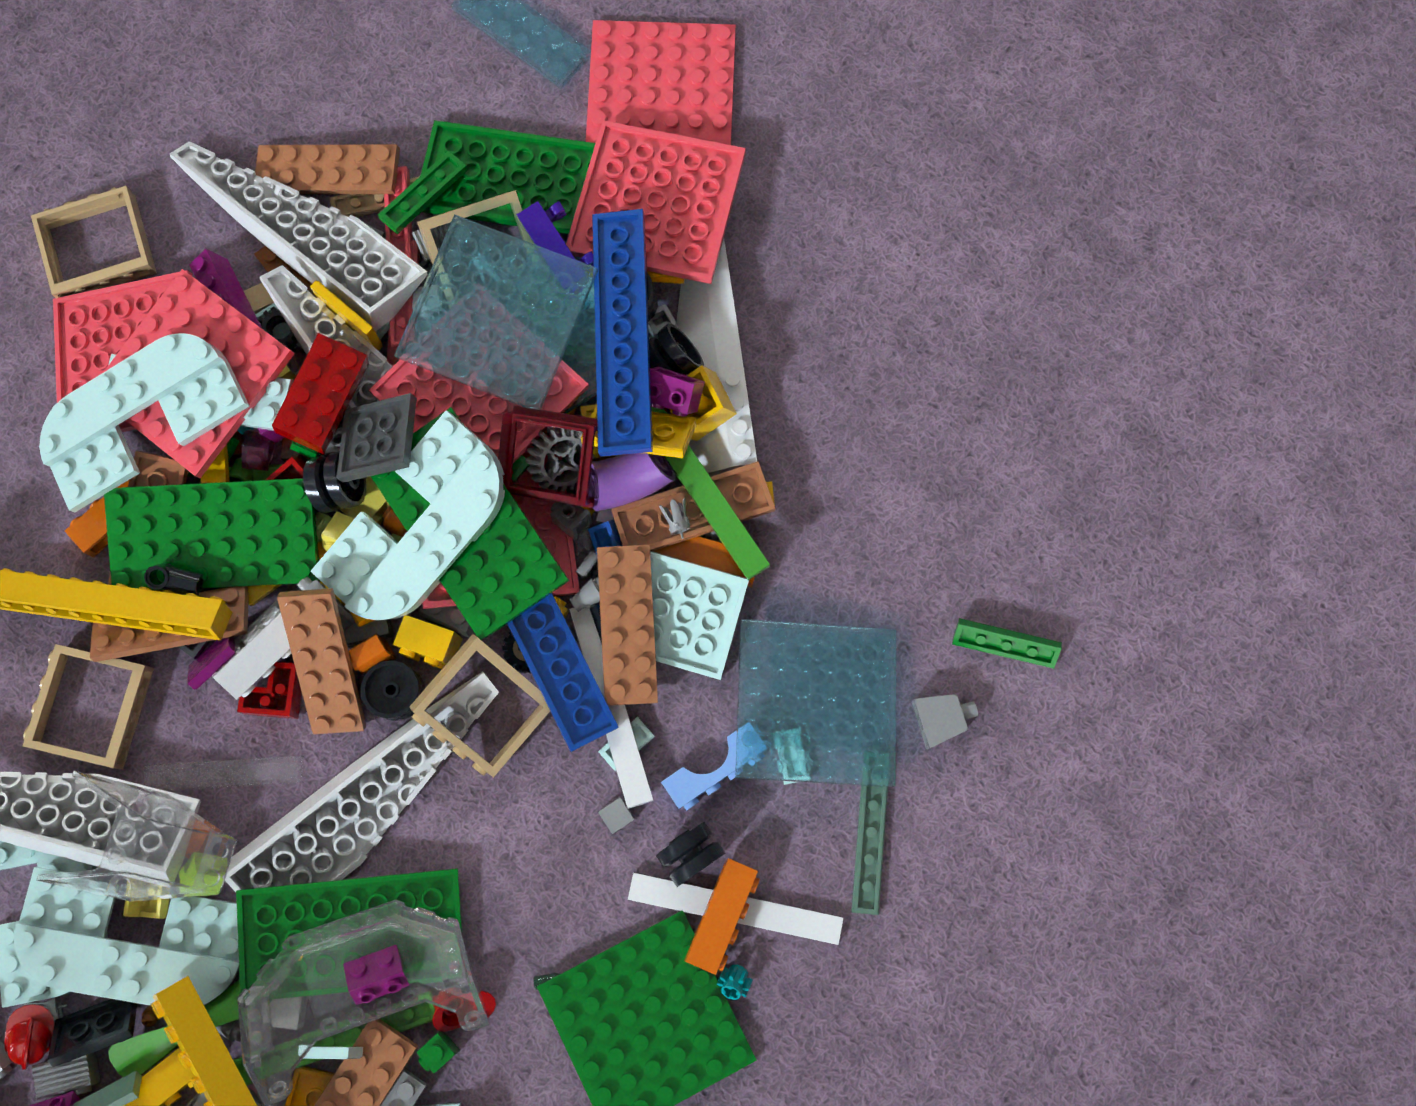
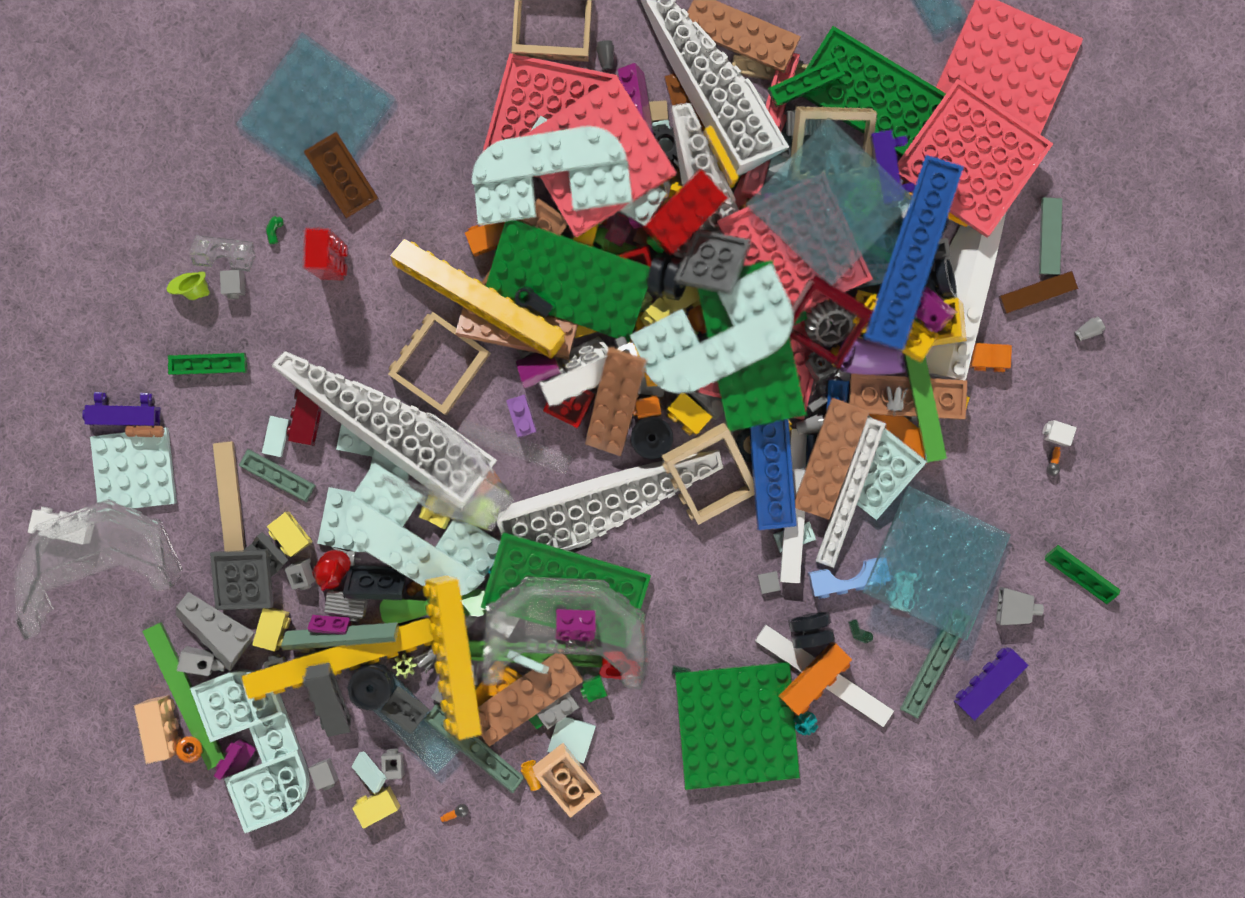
camera: 20 degrees right, 10 degrees up
none -> medium lavender brick [506,394,537,438]
none -> dark grey cone [596,40,615,70]
none -> white tile [816,417,886,568]
none -> clear green arm [848,619,873,643]
none -> dark purple brick [954,647,1029,721]
none -> orange brick [969,343,1012,373]
none -> reddish brown tile [998,271,1078,314]
none -> sand green tile [1039,198,1062,275]
none -> white brick [1042,420,1076,446]
none -> piece [1046,447,1061,476]
none -> light grey cone [1074,316,1106,342]

